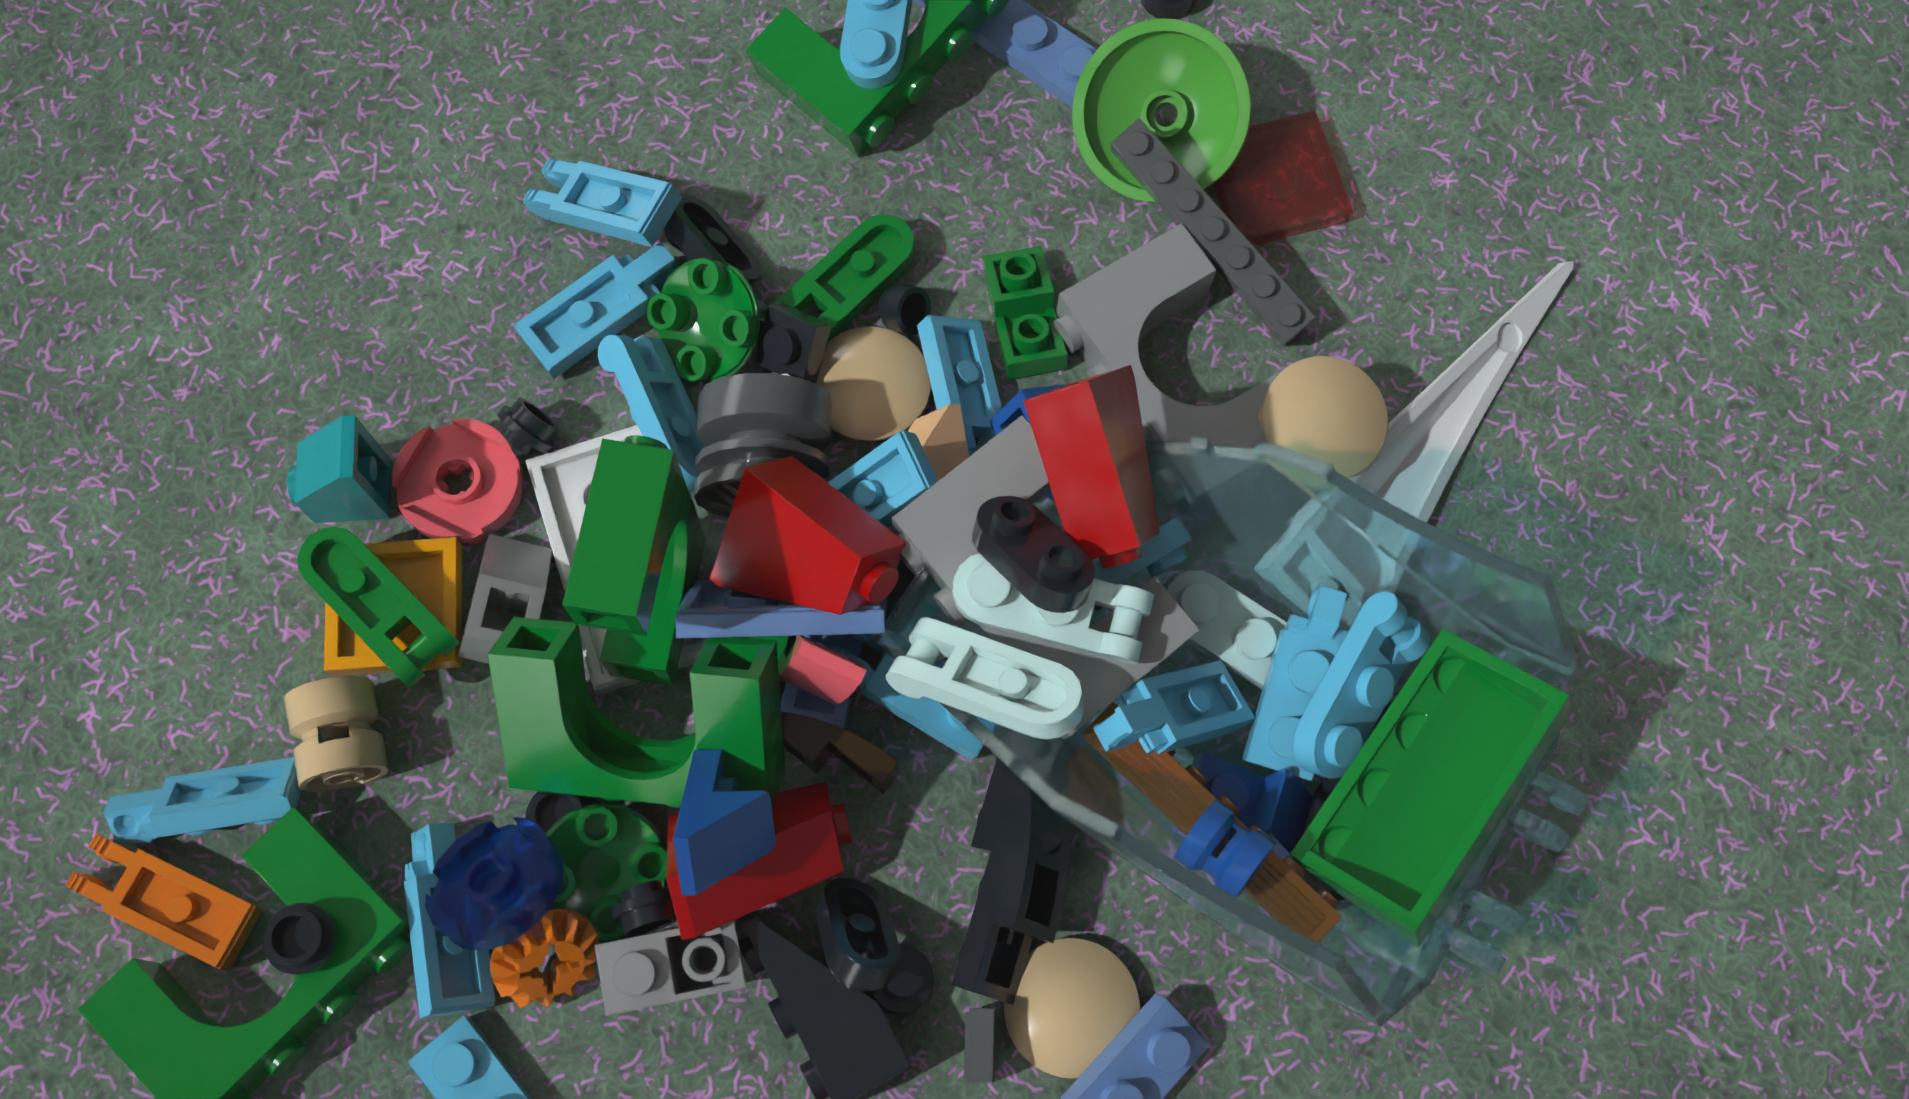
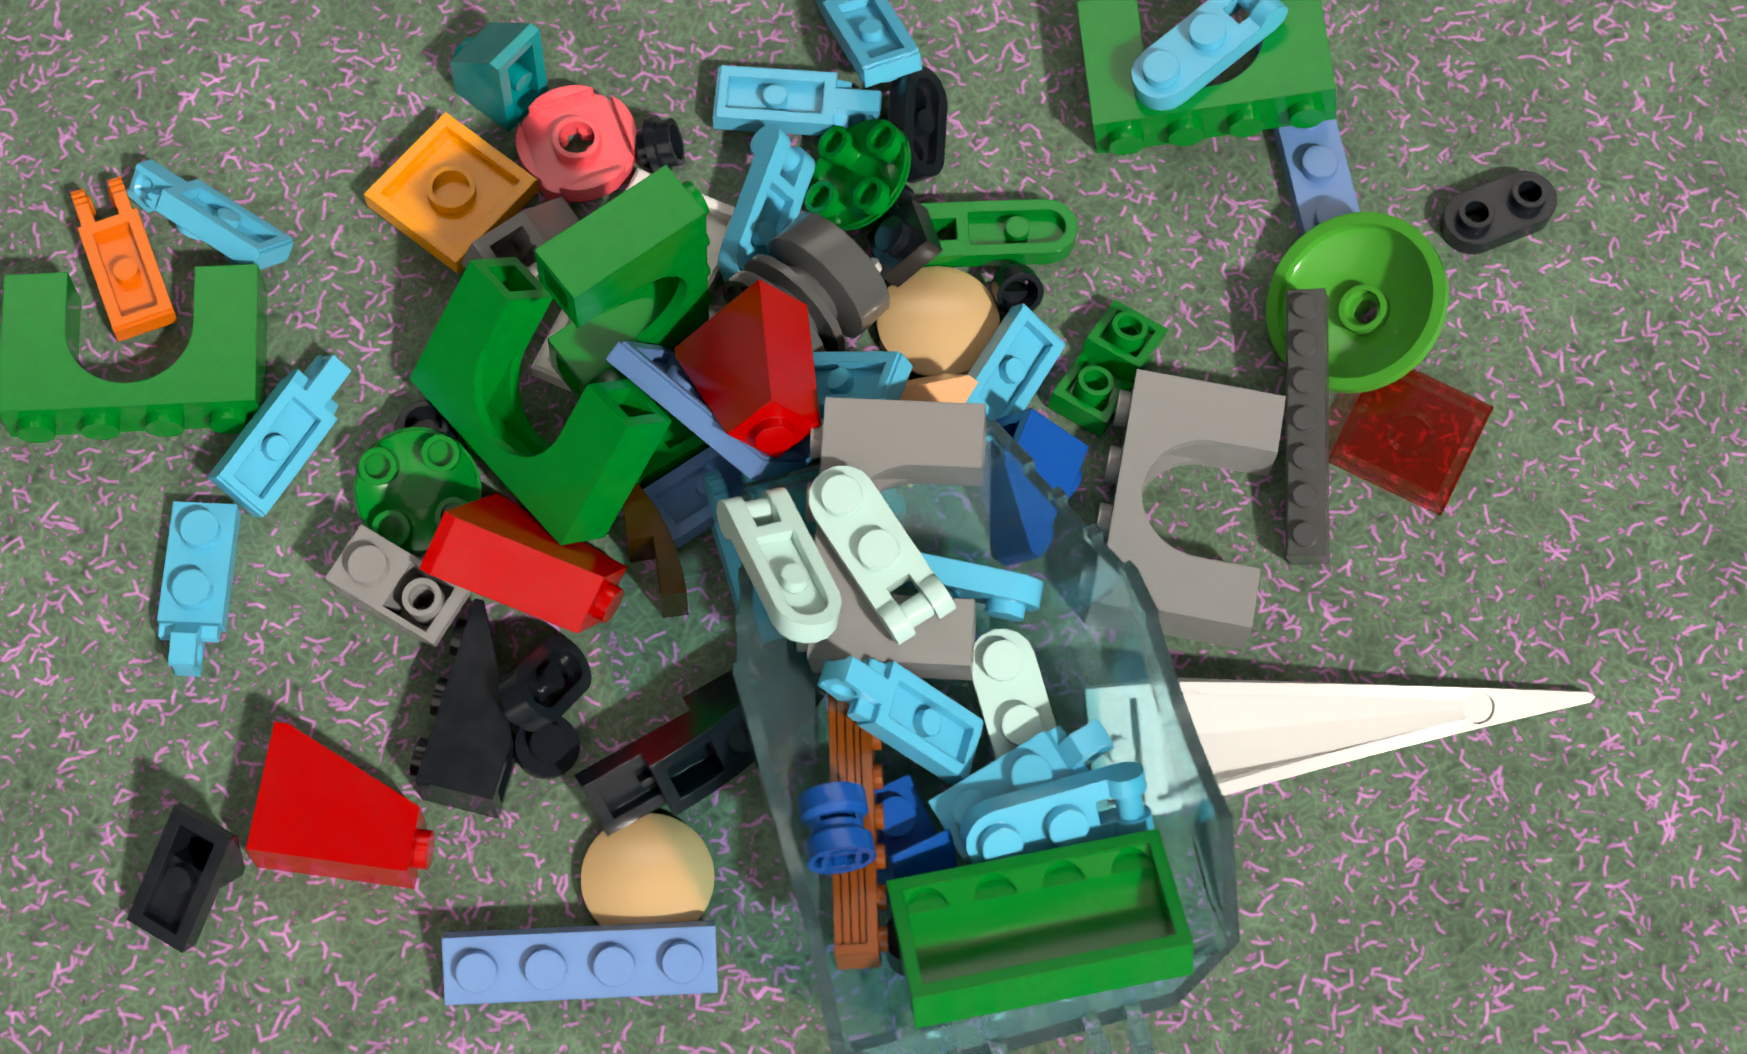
camera: 40 degrees right, 5 degrees down
black plate [263,903,338,975] -> none
tan wheel [284,676,389,792] -> none
green plate [297,527,461,689] -> none
clear blue tile [425,817,563,951] -> none
orange gear [490,909,600,1009] -> none
black plate [611,880,677,937] -> none
blue slope [673,749,776,896] -> none
coral slope [778,635,867,705] -> none
dark grey tile [964,1008,994,1083] -> none
black plate [972,496,1096,613] -> none
red slope [1023,364,1160,569] -> none
tan dish [1258,356,1388,484] -> none

